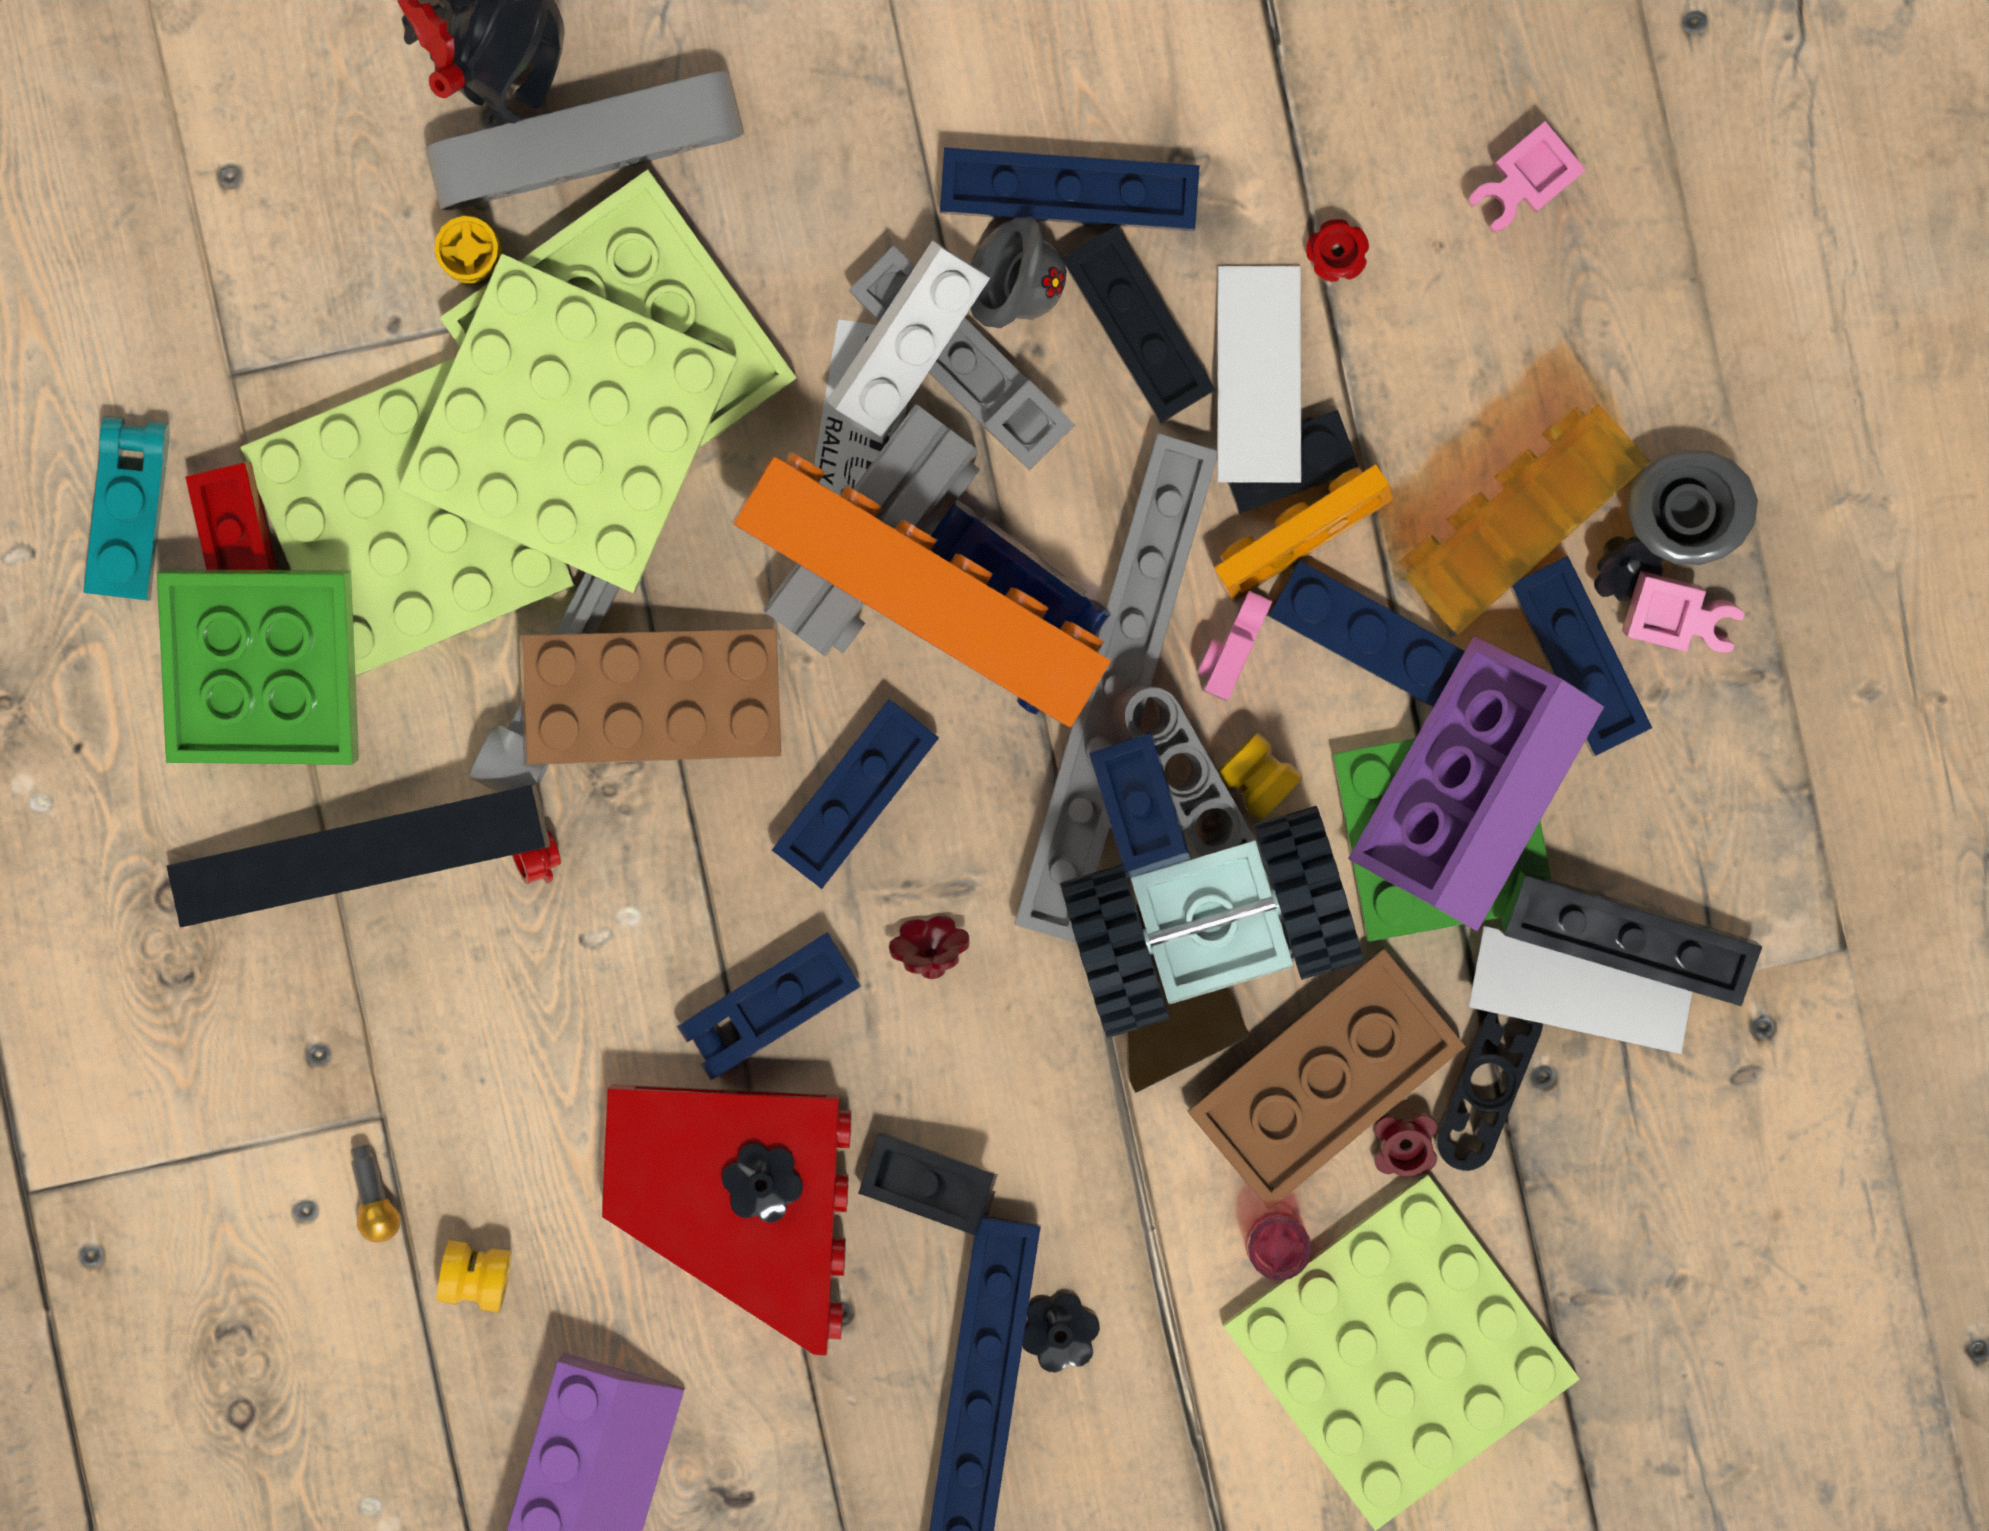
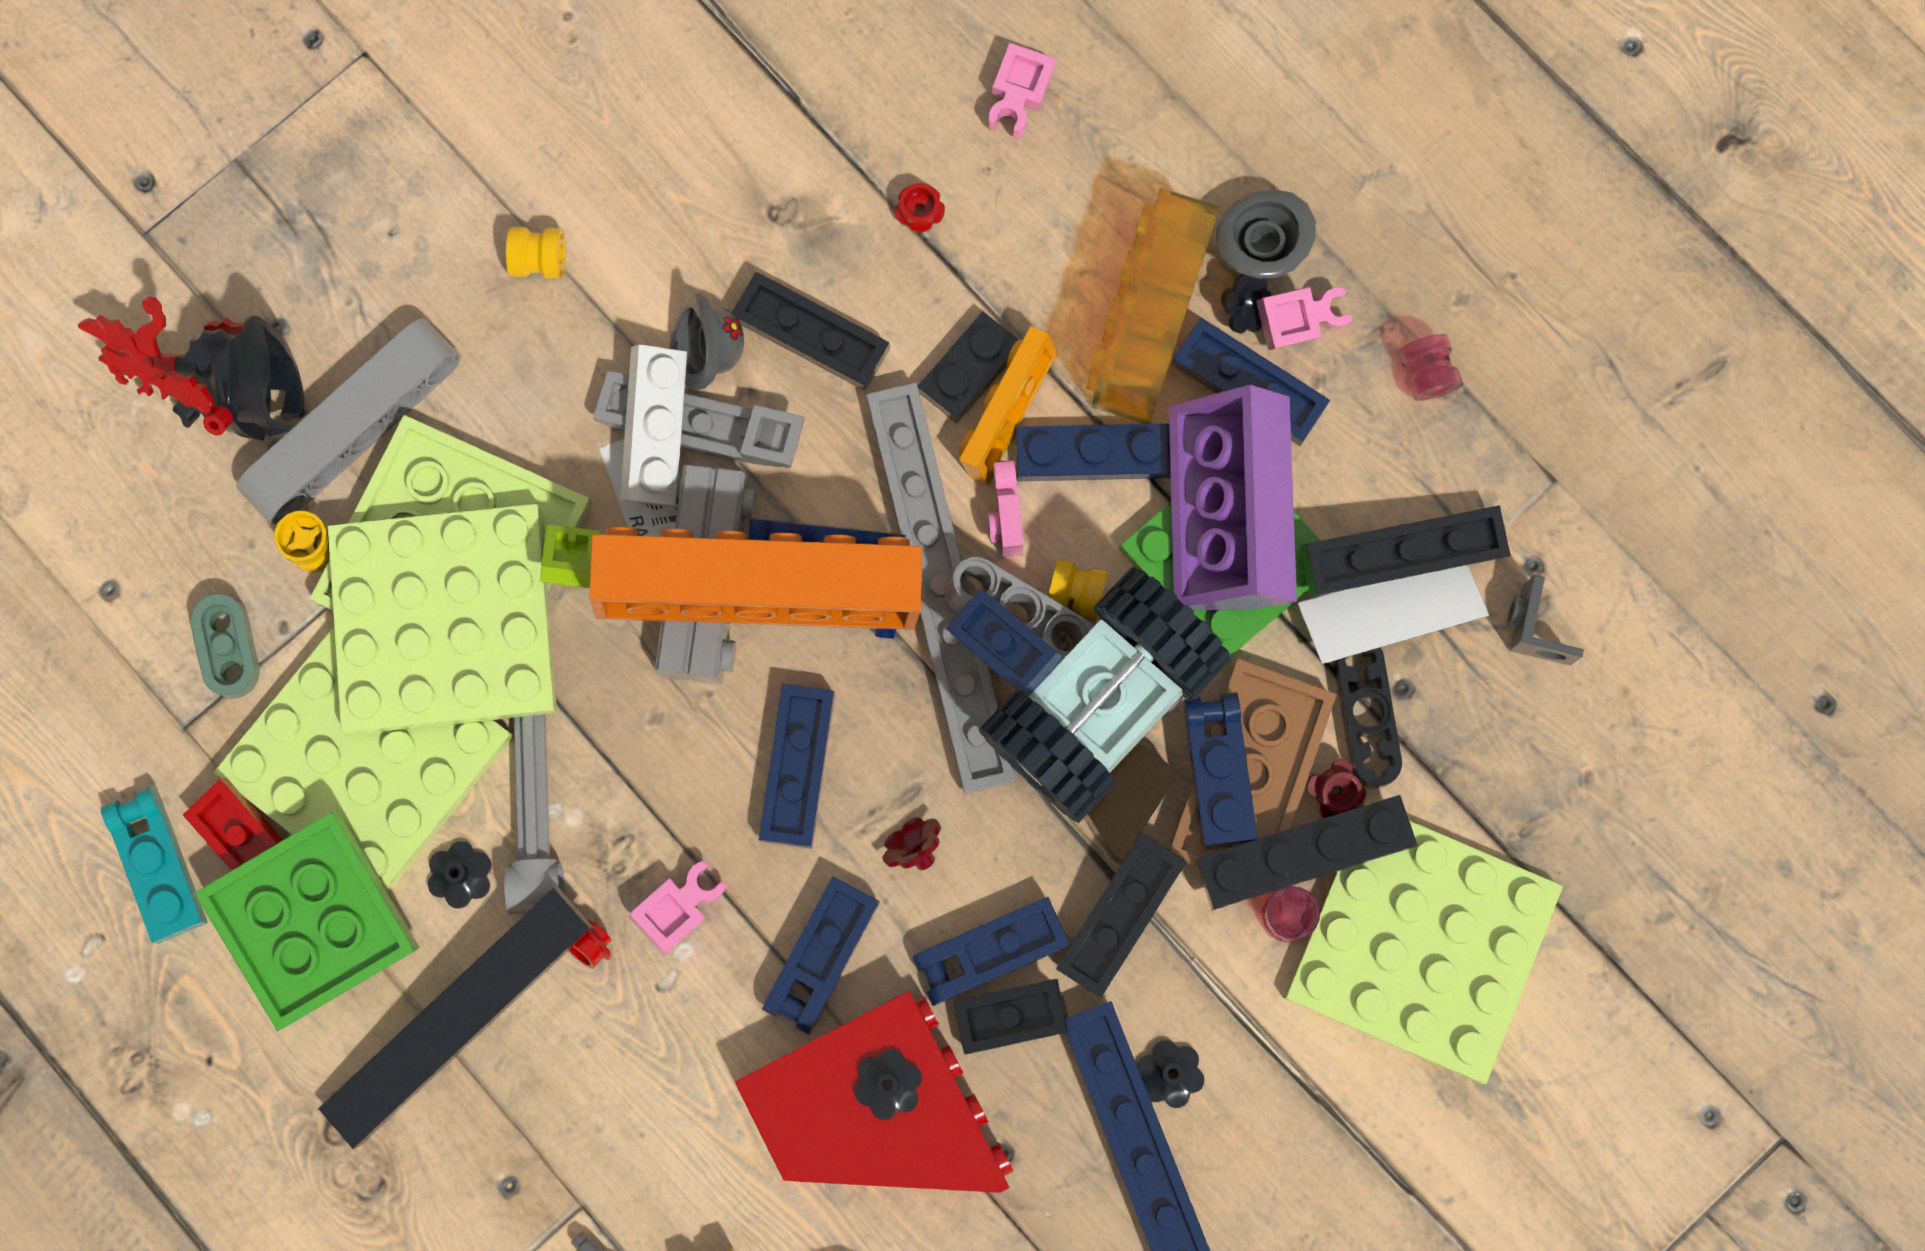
camera: 30 degrees left, 10 degrees down
medium nougat plate [519,629,781,765] -> none
dark blue plate [940,147,1200,232] -> none
white sticker [1218,266,1301,483] -> none
none -> sand green plate [191,594,260,699]
none -> black plant [428,841,492,909]
none -> yellow wheel [506,226,566,280]
none -> lime bracket [540,524,600,588]
none -> bright pink plate [628,861,726,956]
none -> dark blue plate [911,897,1070,1007]
none -> black plate [1056,832,1187,998]
none -> dark blue plate [1183,692,1258,847]
none -> black plate [1195,795,1418,911]
none -> clear pink wheel [1399,334,1464,401]
none -> dark grey bracket [1507,574,1584,665]

